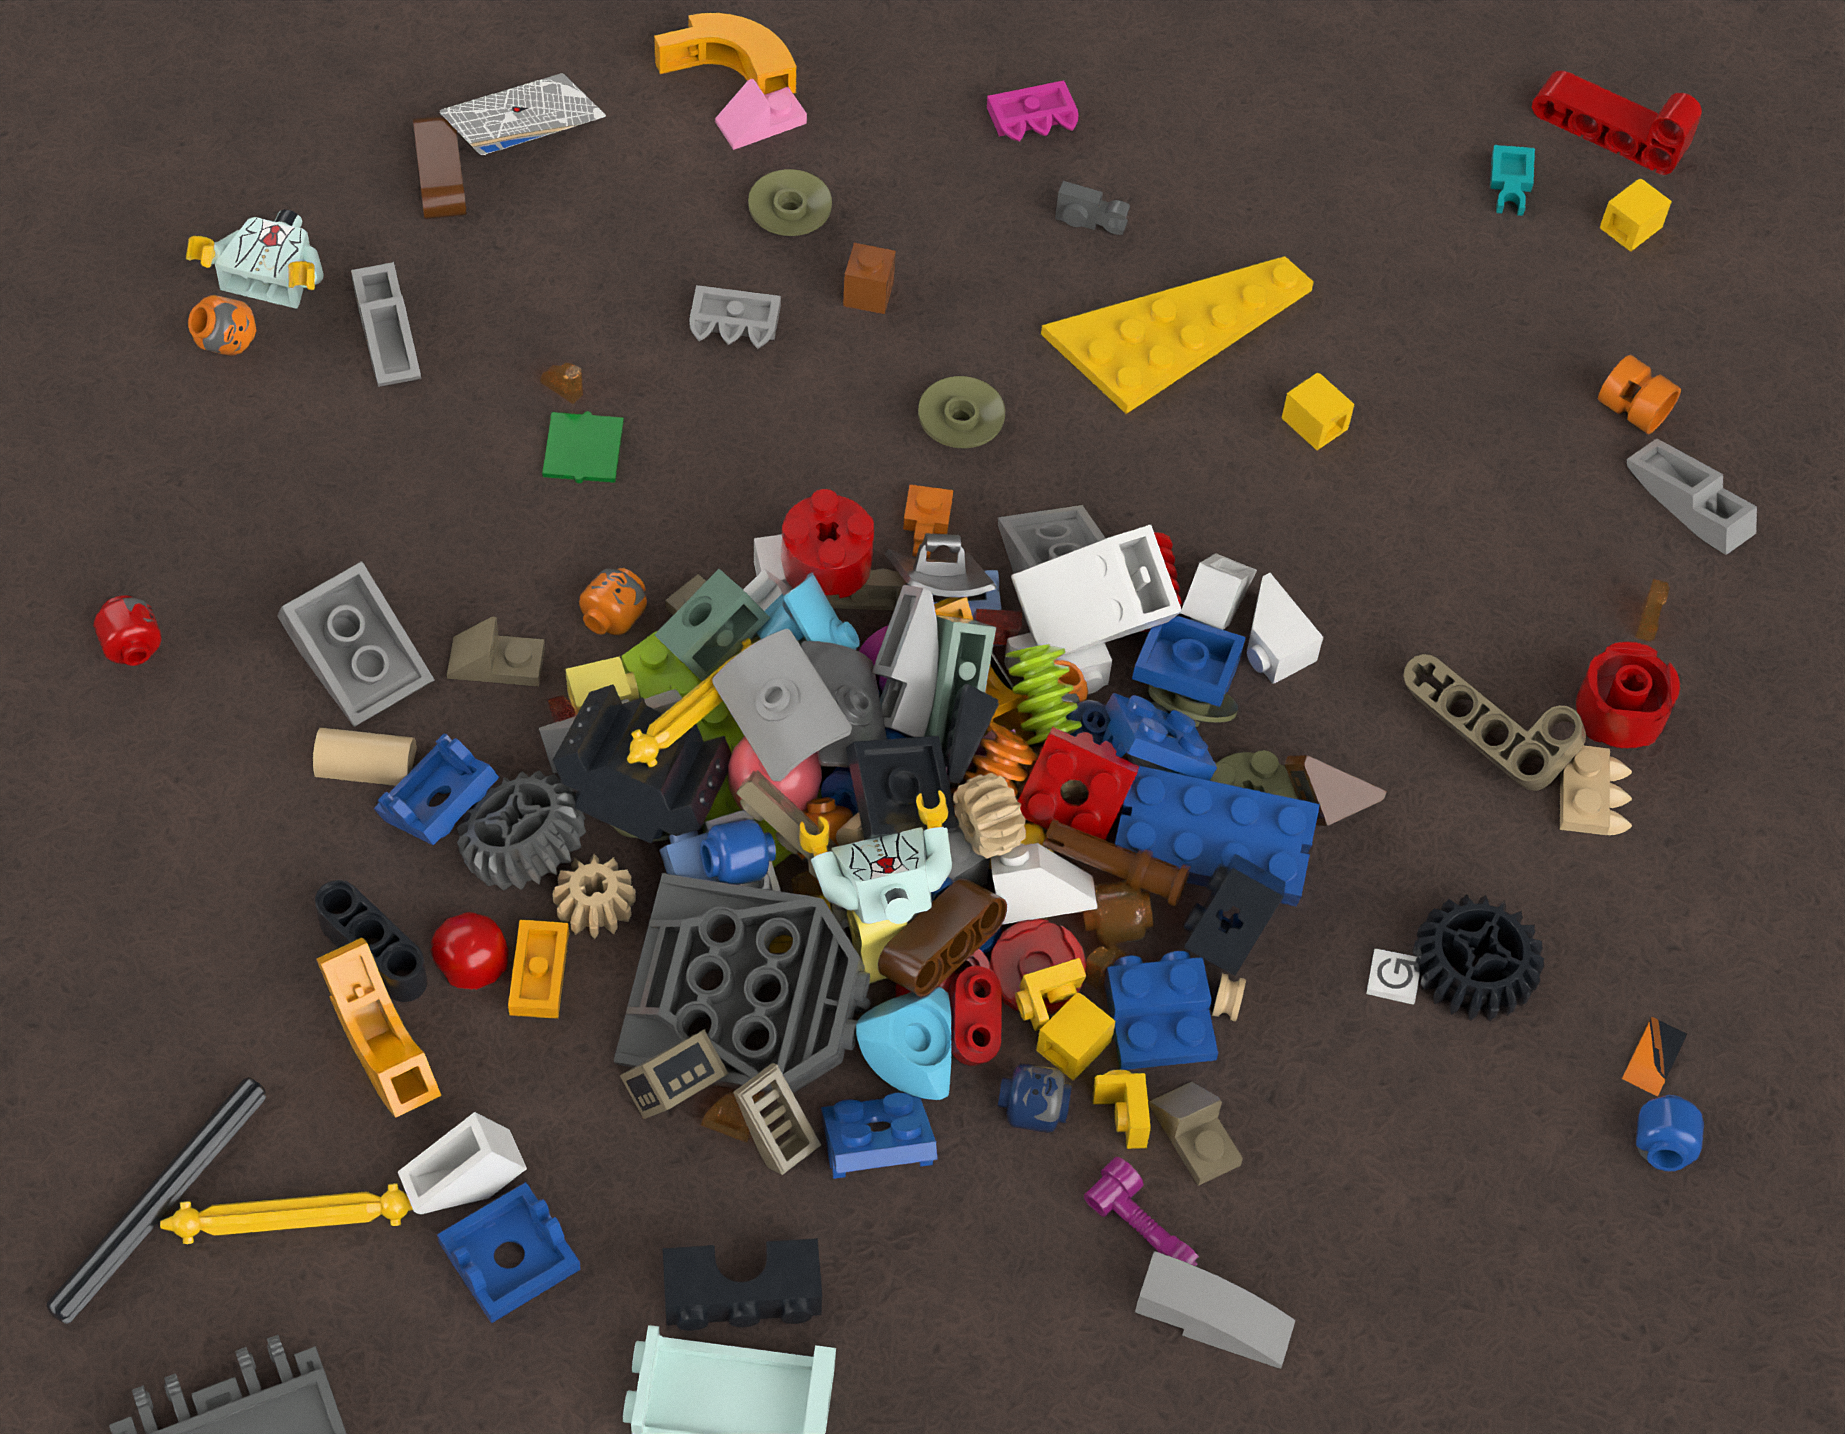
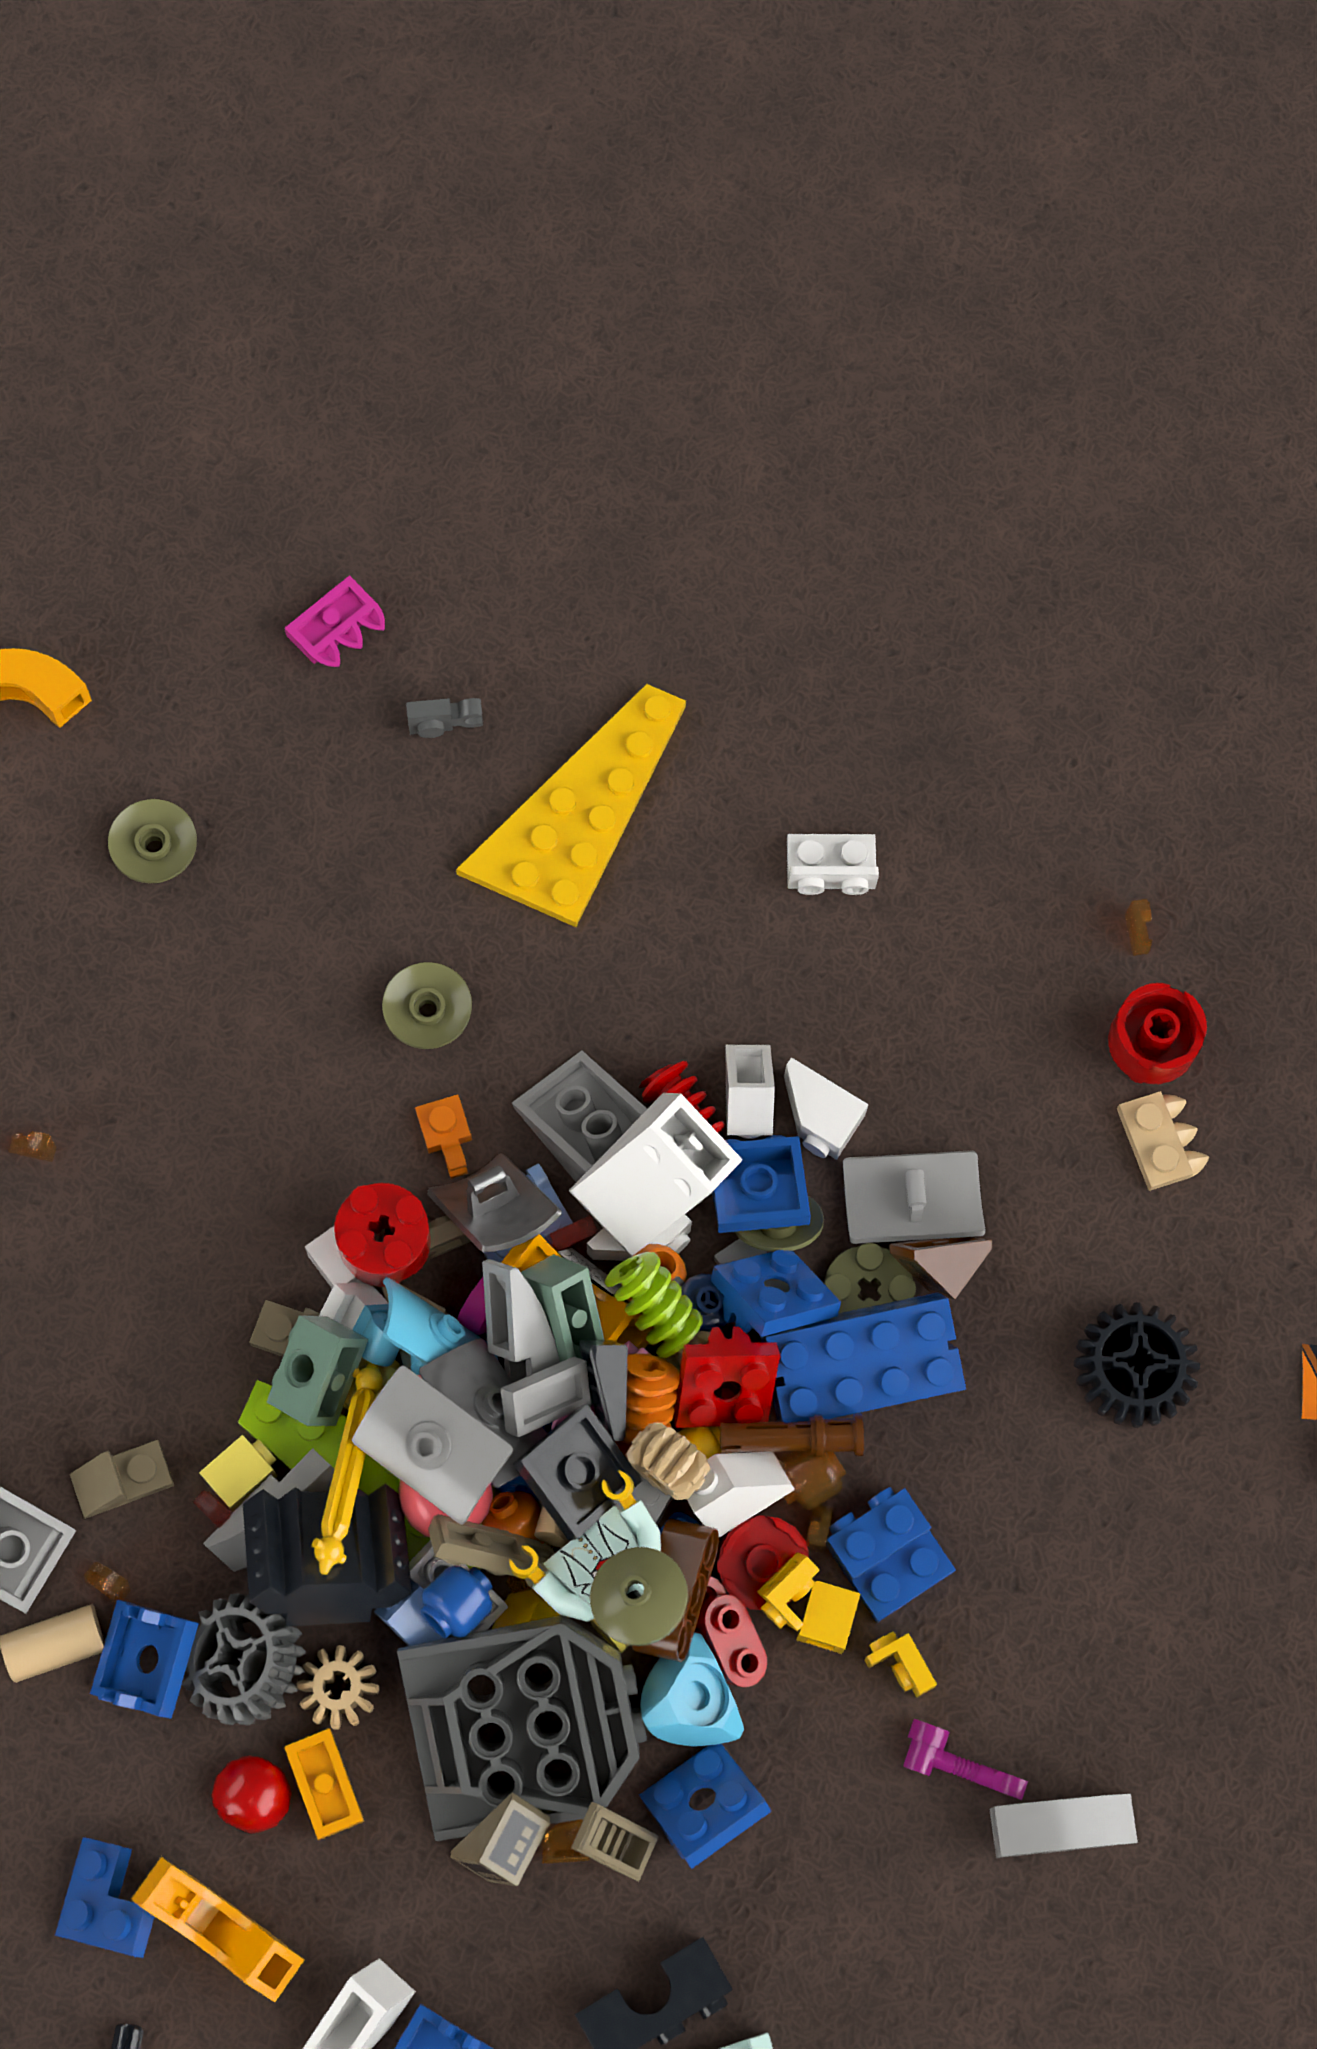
camera: 25 degrees left, 15 degrees up
black beam [315,880,428,1002] -> none
green piece [542,411,624,483] -> none
orange head [579,568,647,635] -> none
light grey plate [689,285,781,349] -> none
bright pink slope [715,78,807,150] -> none
dark orange brick [843,243,896,314] -> none
dark blue head [998,1063,1072,1133] -> none
dark tan slope [1148,1082,1243,1186] -> none
black brick [1182,854,1286,976] -> none
tan bush [1212,973,1246,1021] -> none
yellow panel [1282,373,1354,450] -> none
white tile [1366,949,1420,1005] -> none
dark tan beam [1404,654,1586,791] -> none
teal plate [1490,145,1535,216] -> none
red beam [1532,71,1702,175] -> none
orange wheel [1598,355,1681,434] -> none
yellow panel [1600,179,1672,252] -> none
light grey slope [1627,439,1757,555] -> none
none -> blue plate [55,1837,155,1958]
none -> clear orange tile [83,1562,131,1603]
none -> light grey tile [501,1357,591,1437]
none -> olive dish [590,1547,688,1646]
none -> white bracket [787,834,879,895]
none -> light grey shield [843,1150,985,1244]

